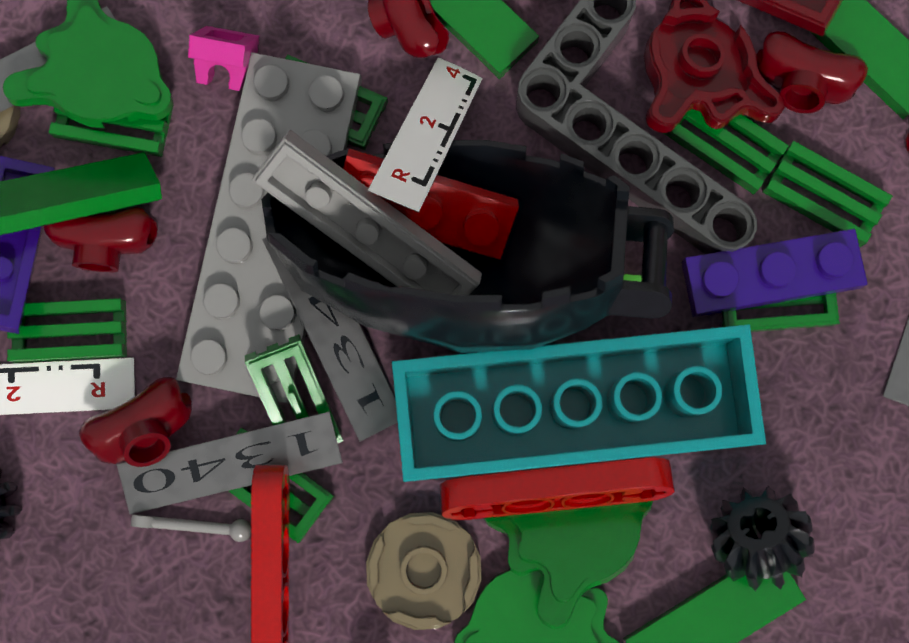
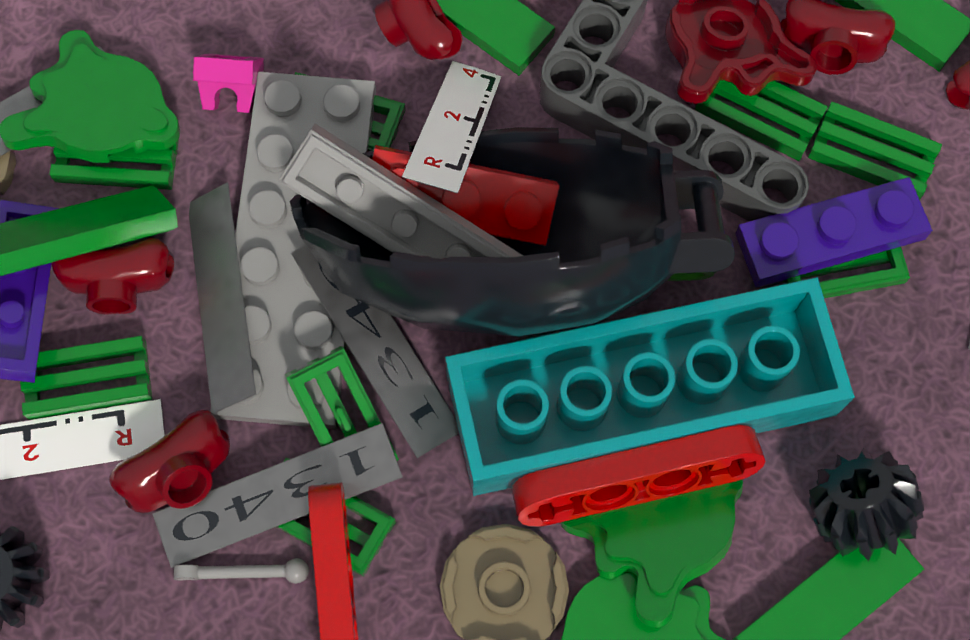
camera: 10 degrees left, 10 degrees down
none -> flat silver sticker [189,182,256,414]

